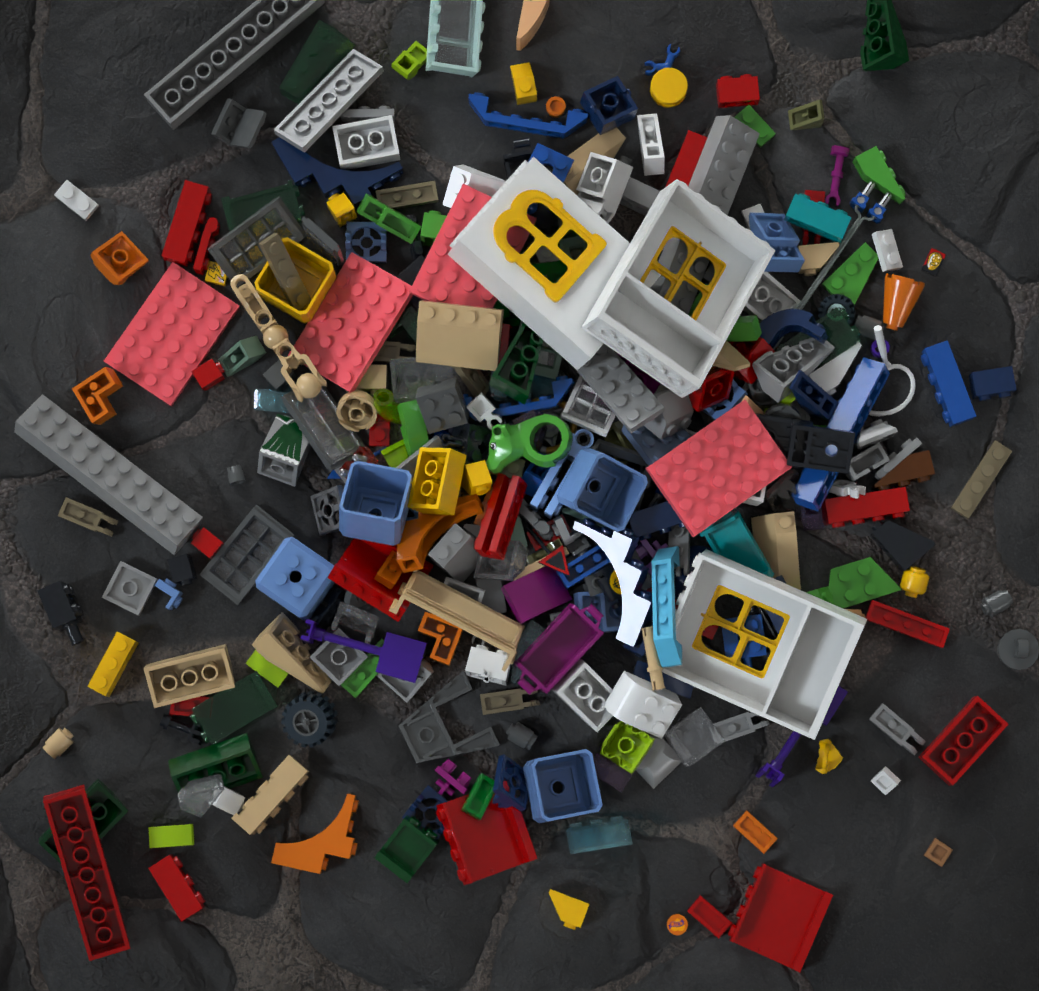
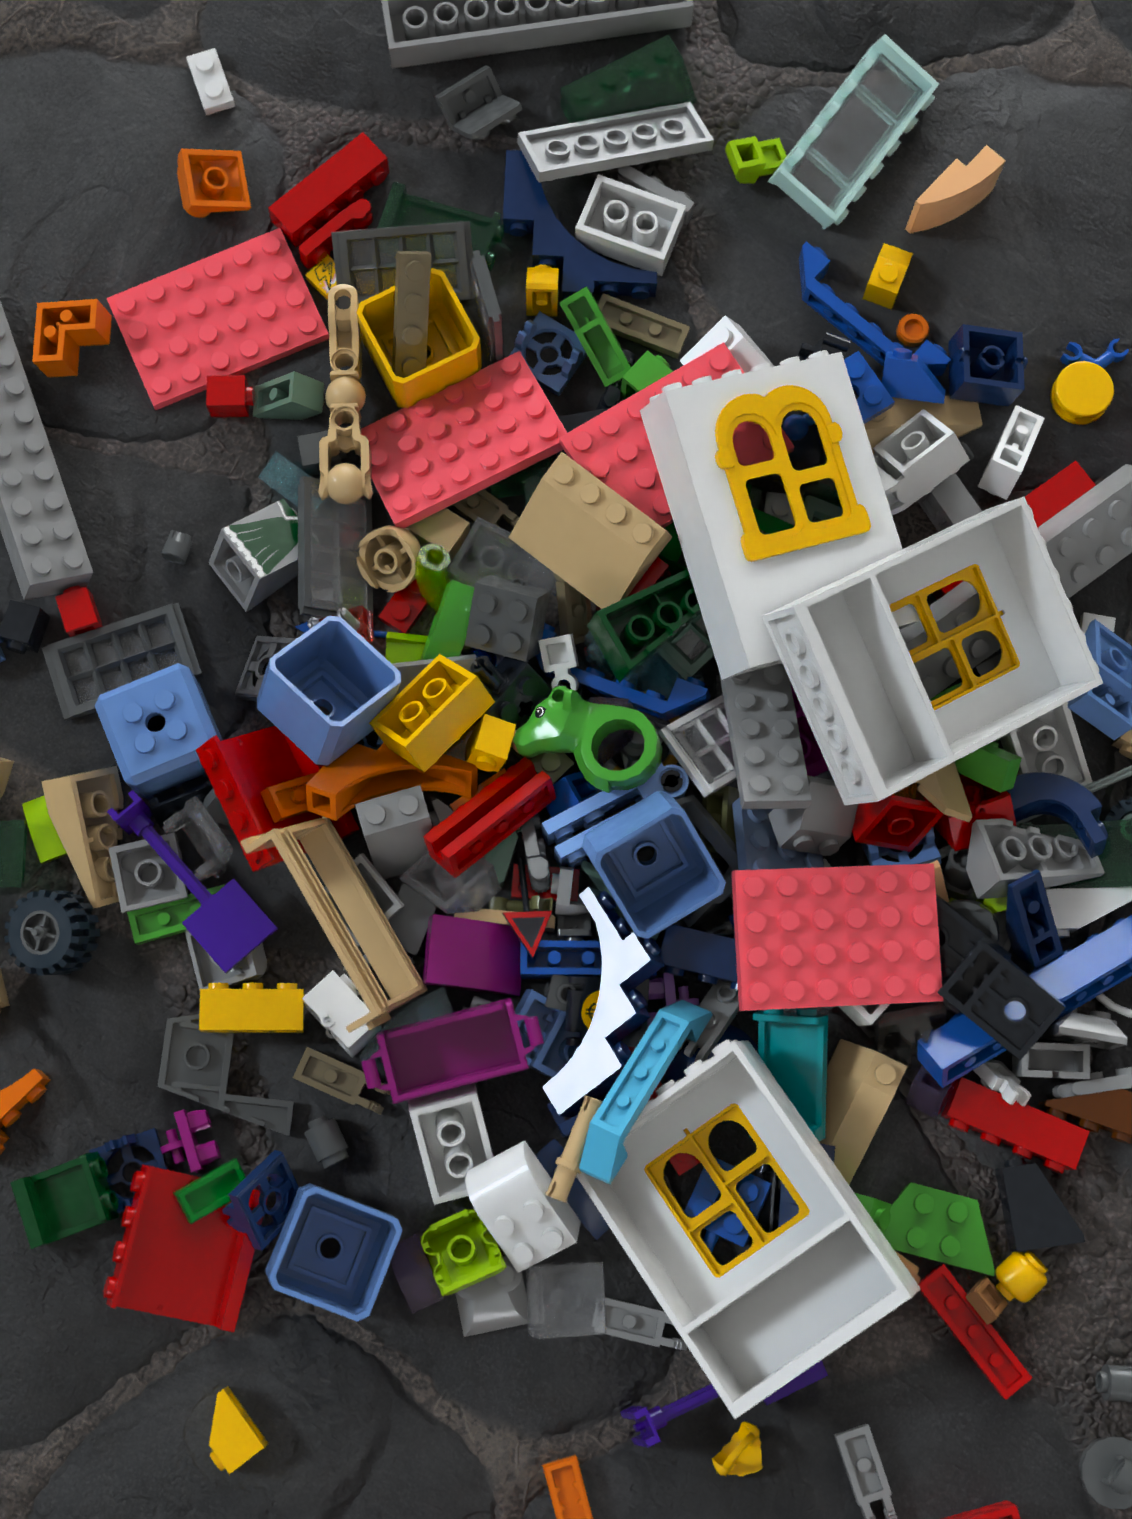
camera: 30 degrees right, 5 degrees down
orange brick [418,611,463,666] -> none
clear light blue slope [565,816,633,854] -> none
none -> yellow brick [199,983,305,1033]
none -> blue slope [881,348,945,404]
none -> medium nougat tile [965,1276,1008,1325]

